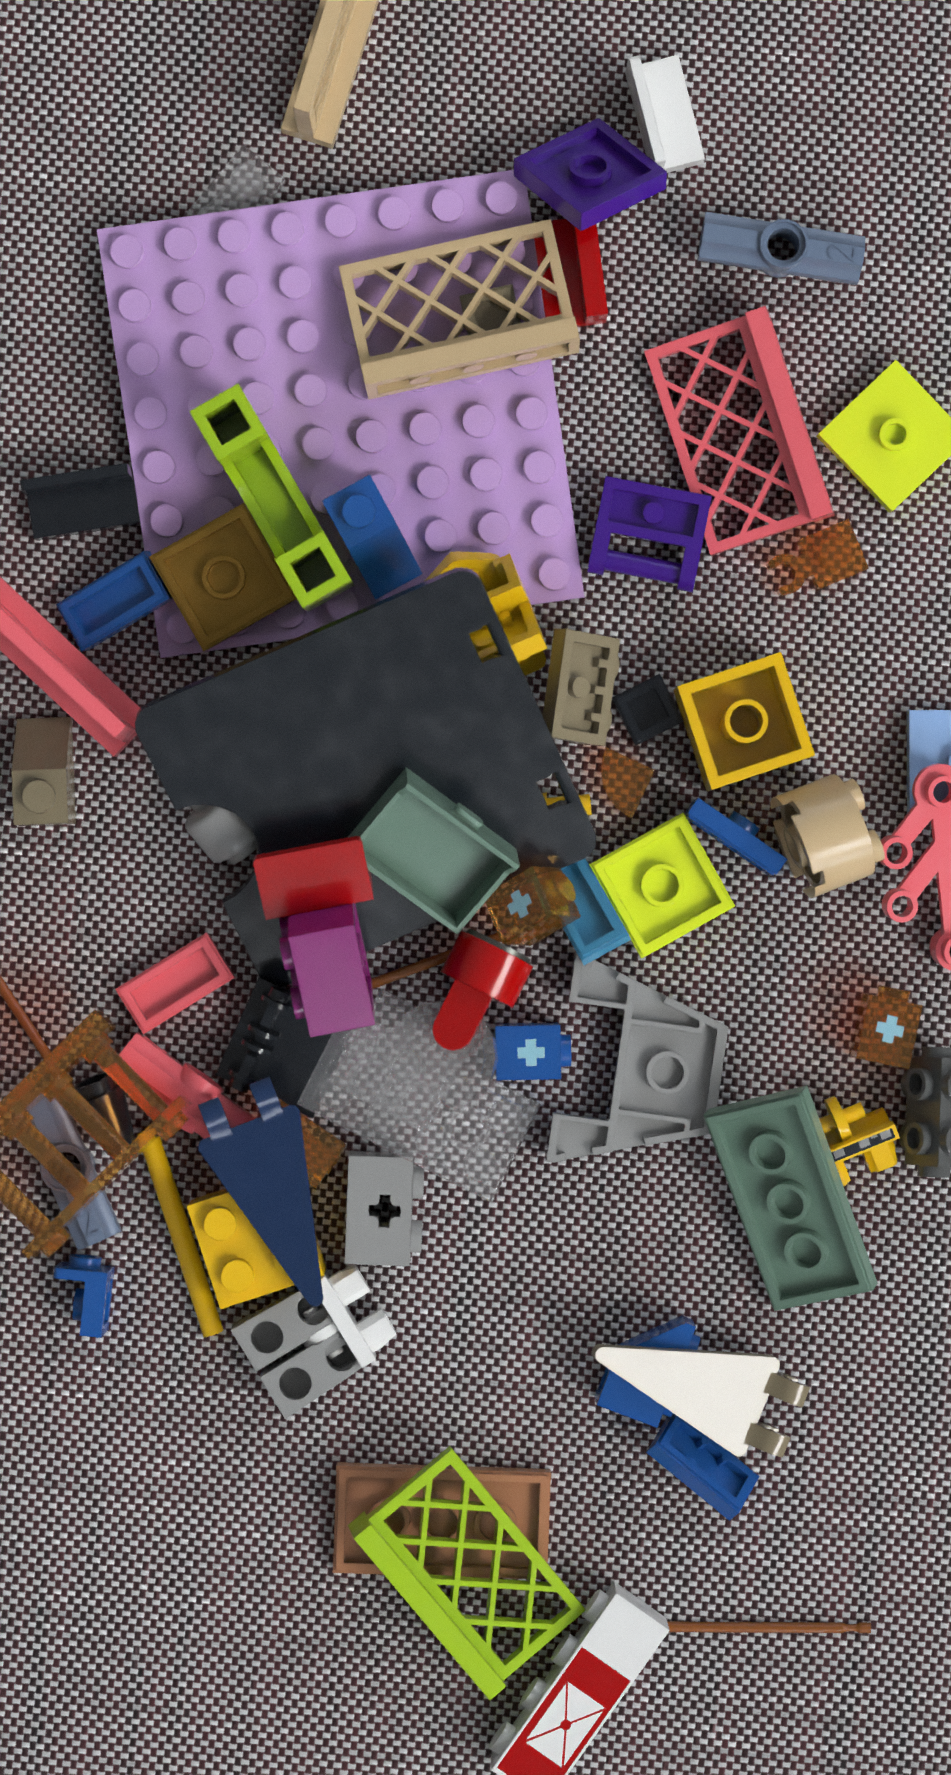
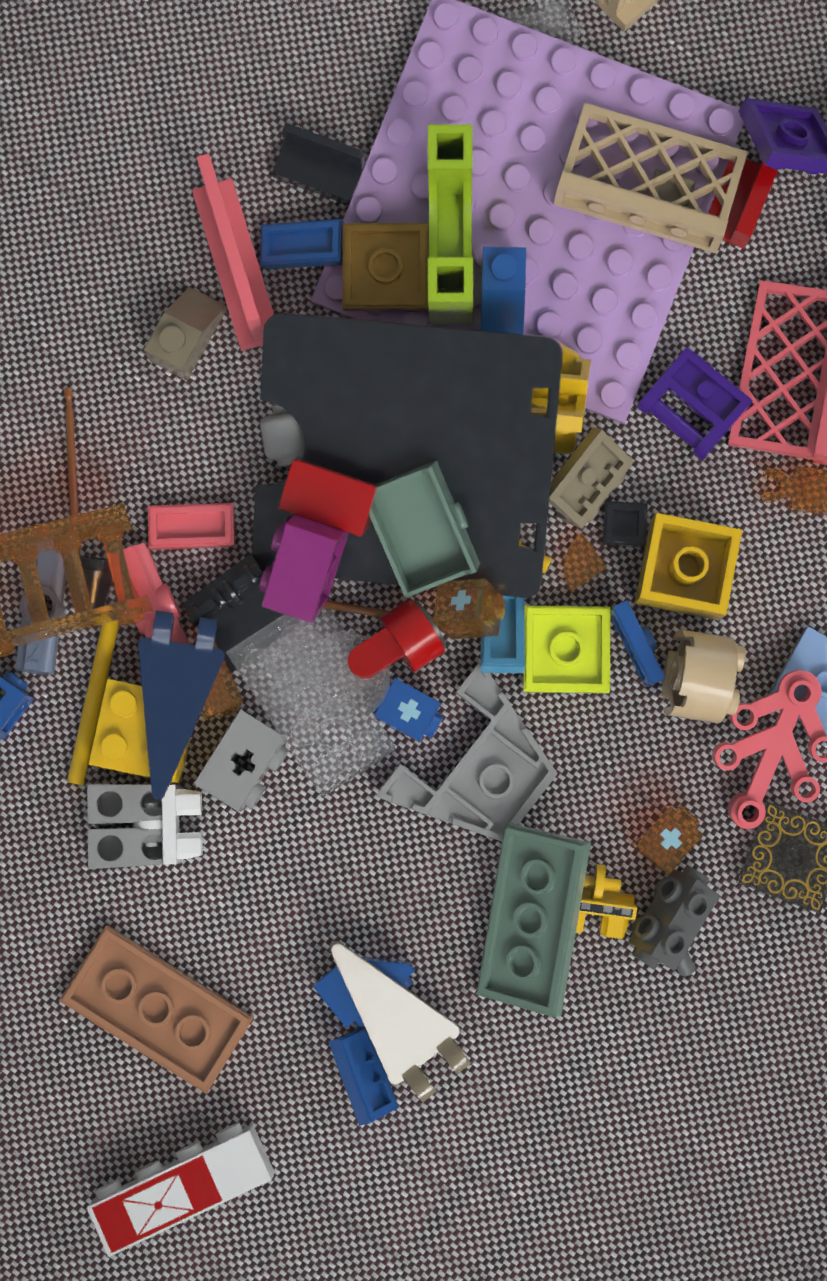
camera: 30 degrees right, 5 degrees down
lime fence [348,1446,586,1700] -> none
dark orange piece [667,1621,871,1633] -> none

